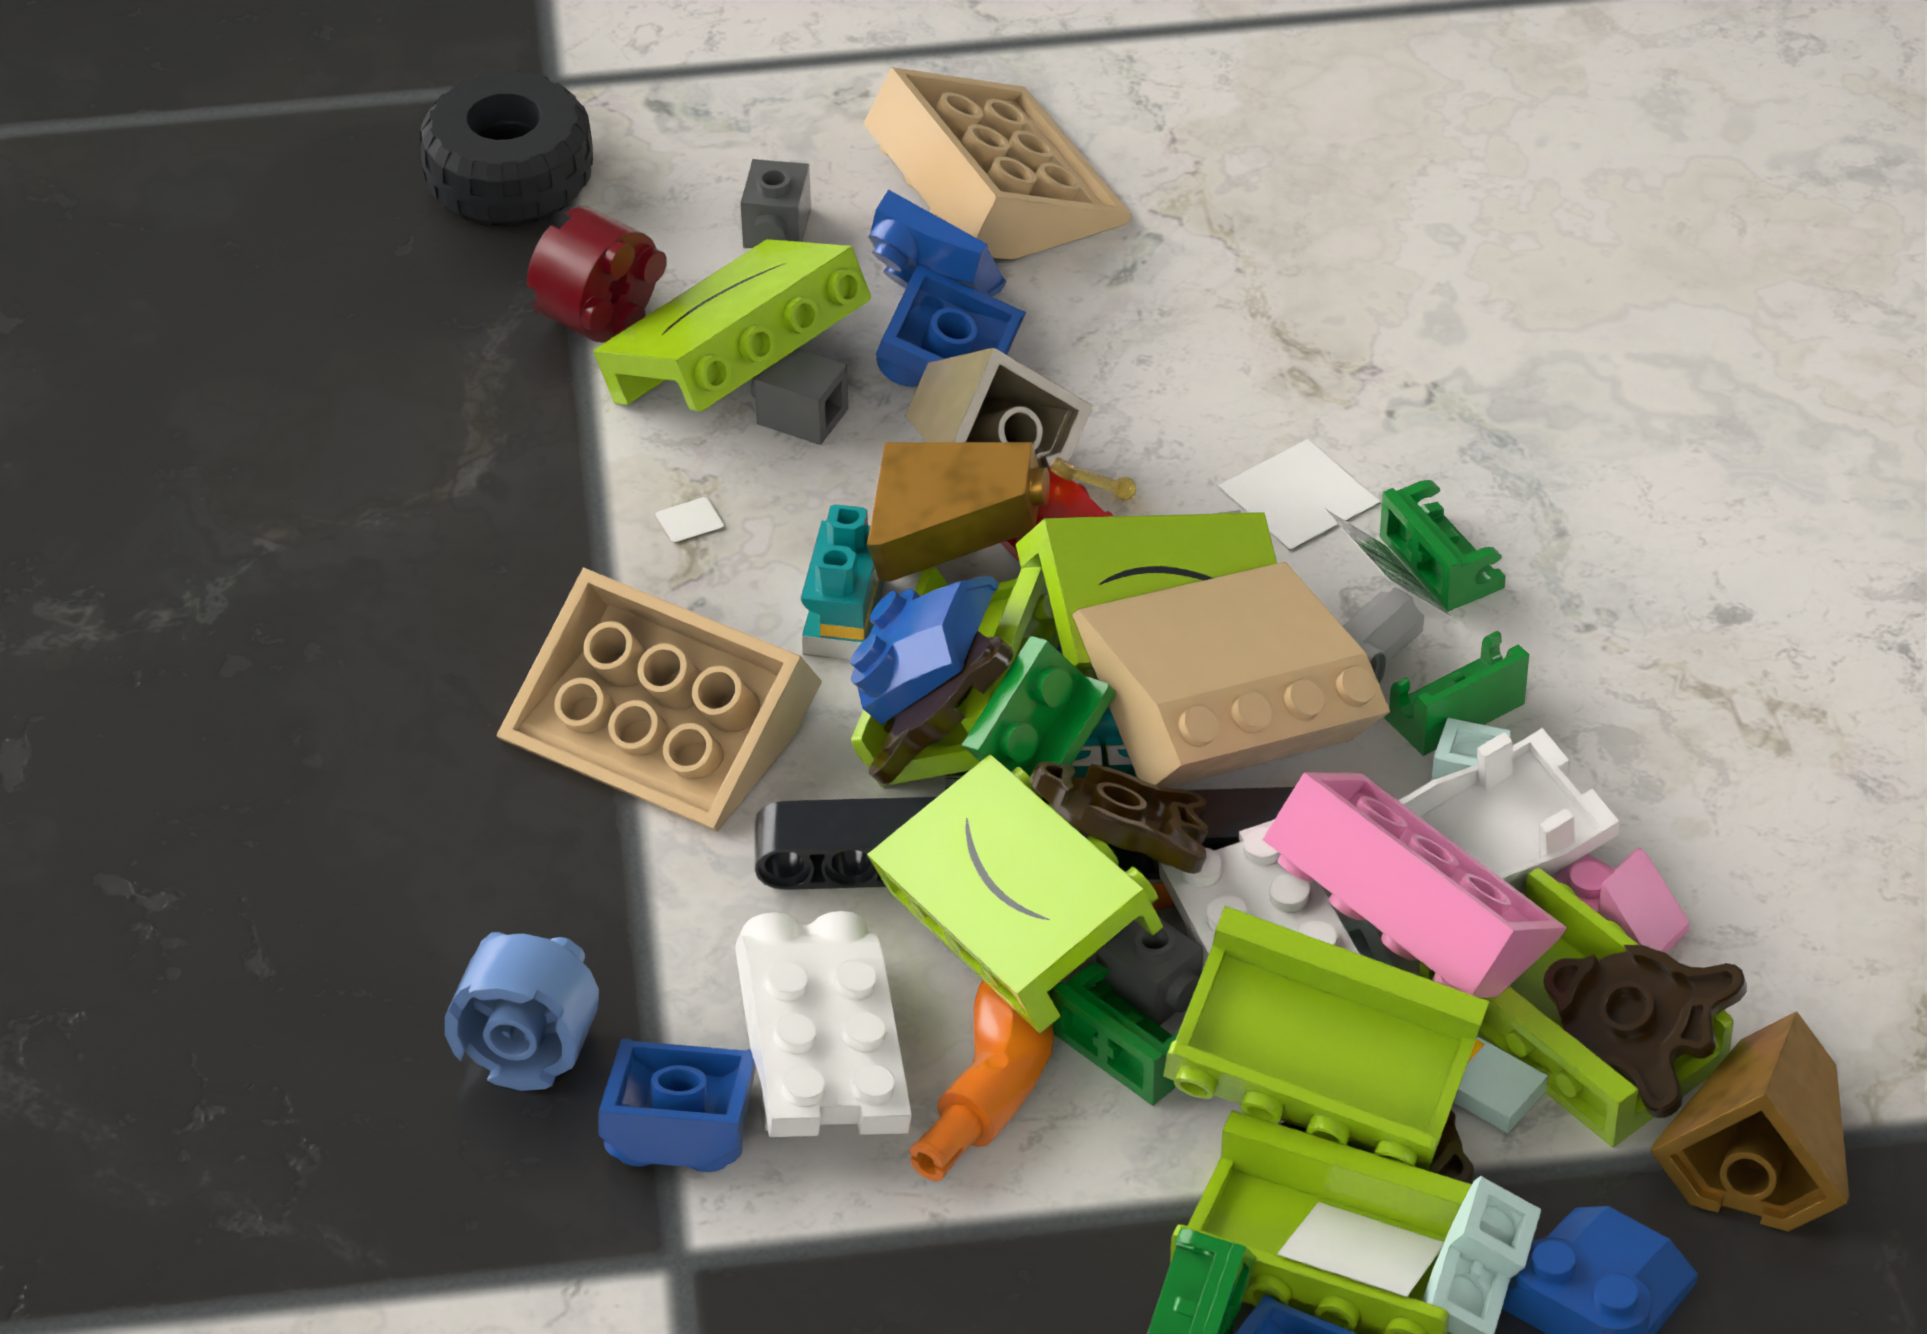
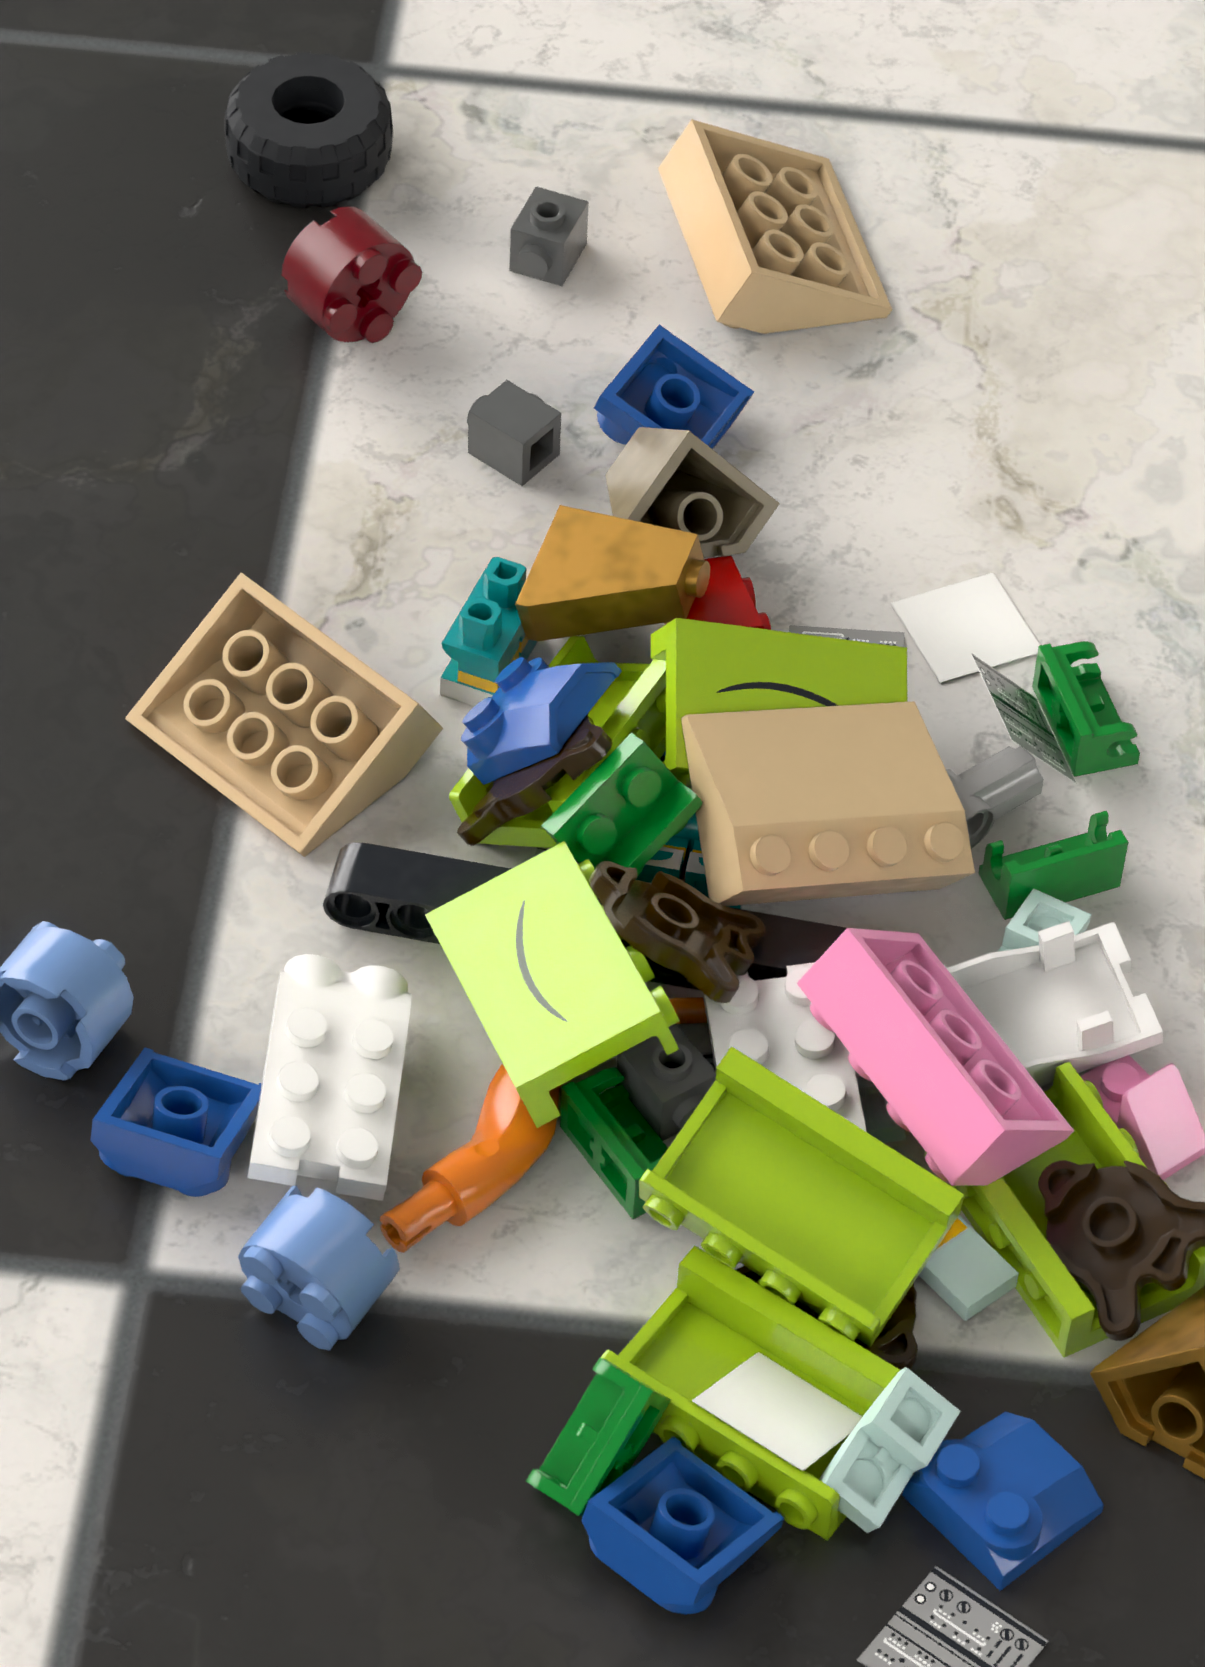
camera: 10 degrees right, 5 degrees up
lime panel [593,239,871,412] -> none
white sticker [655,497,724,543] -> none
blue slope [868,189,1007,297] -> none
clear yellow hinge [1050,457,1136,501] -> none
none -> medium blue brick [238,1185,400,1350]

